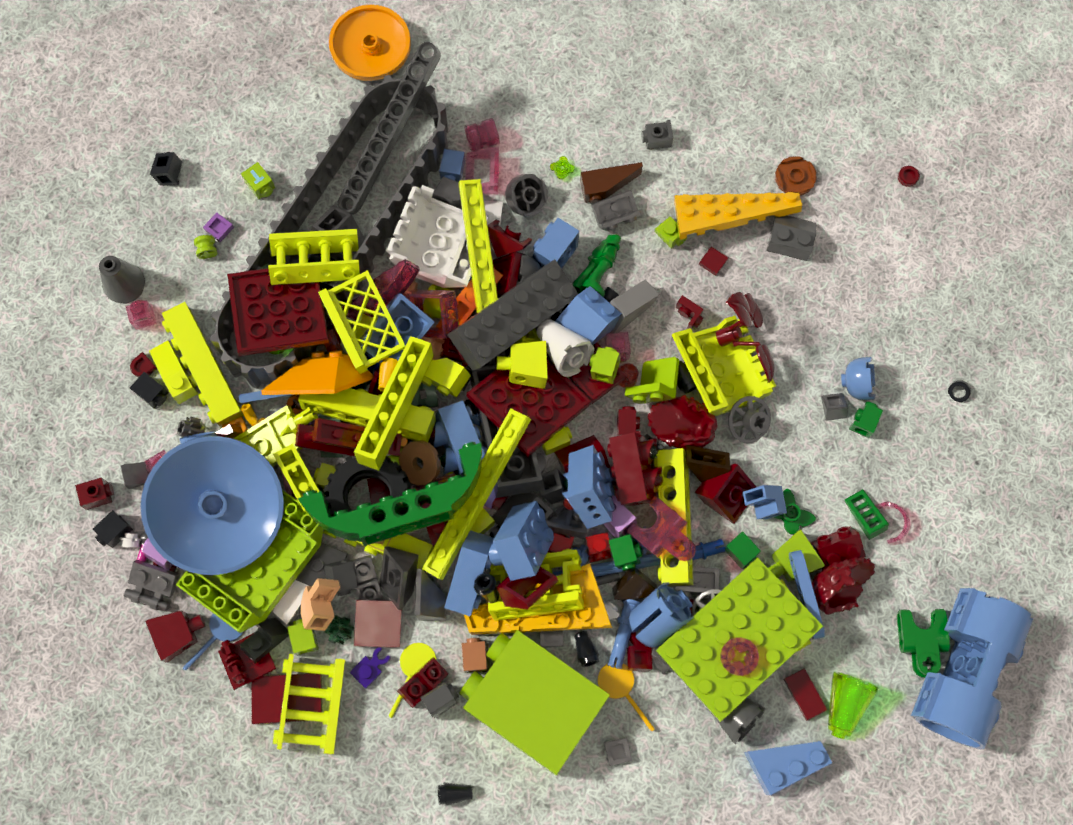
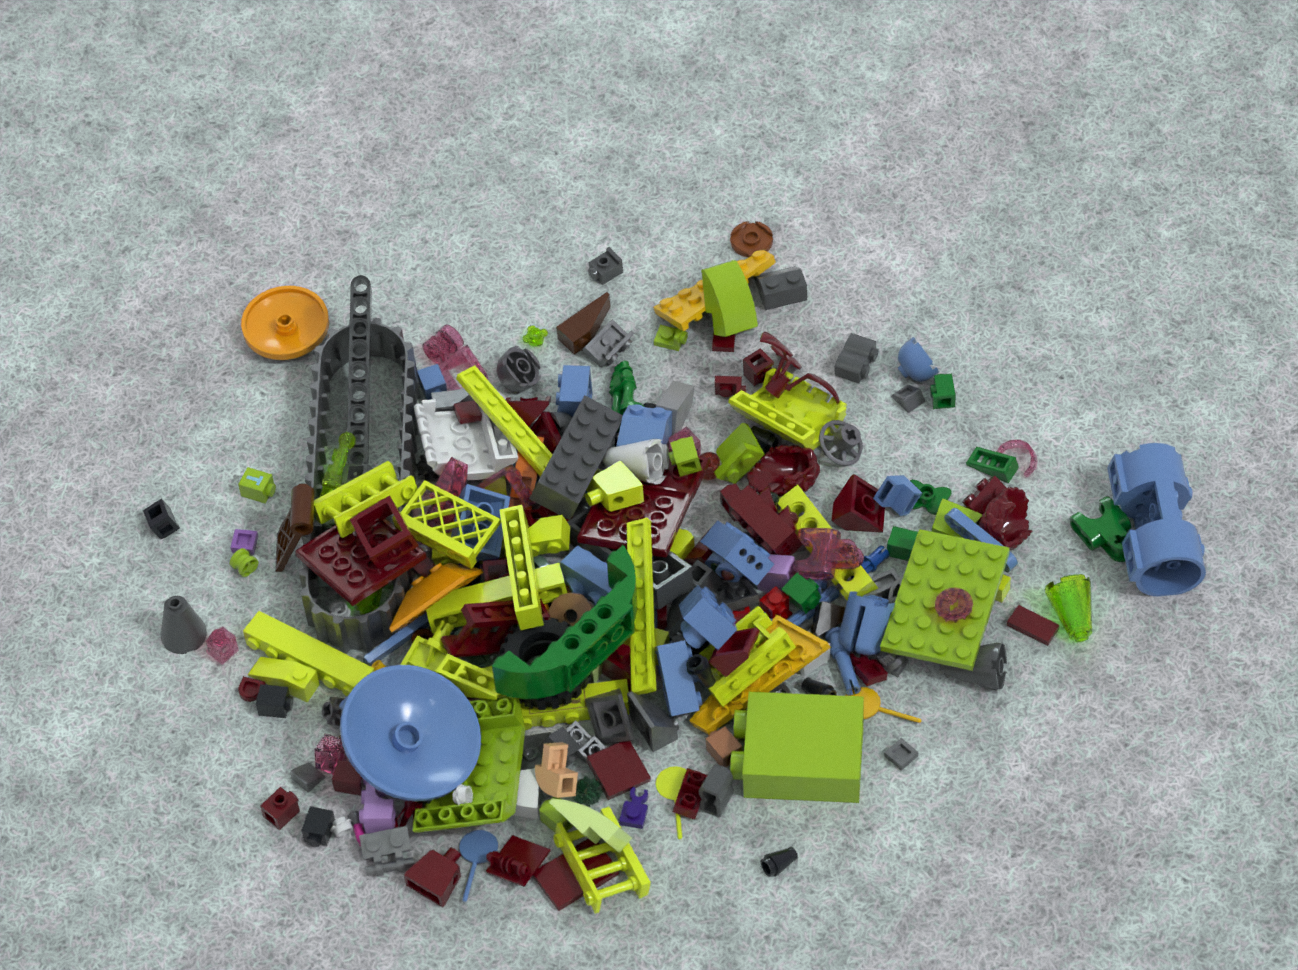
camera: 25 degrees left, 20 degrees down
pearl dark grey slope [240,618,289,664] -> none
yellow cone [378,357,398,392] -> none
dark brown slope [685,445,730,482] -> none
medium blue wedge [744,741,832,795] -> none
dark red tile [898,166,920,187] -> none
black piece [948,380,971,403] -> none
none -> reddish brown piece [275,483,315,572]
none -> clear neon green plate [320,432,356,497]
none -> dark red window [349,495,419,570]
none -> dark red tile [453,400,482,424]
none -> white plate [453,784,473,805]
none -> yellowish green slope [549,799,632,853]
none -> lime slope [701,260,758,337]
none -> dark red brick [743,348,774,386]
none -> dark grey brick [834,333,879,383]

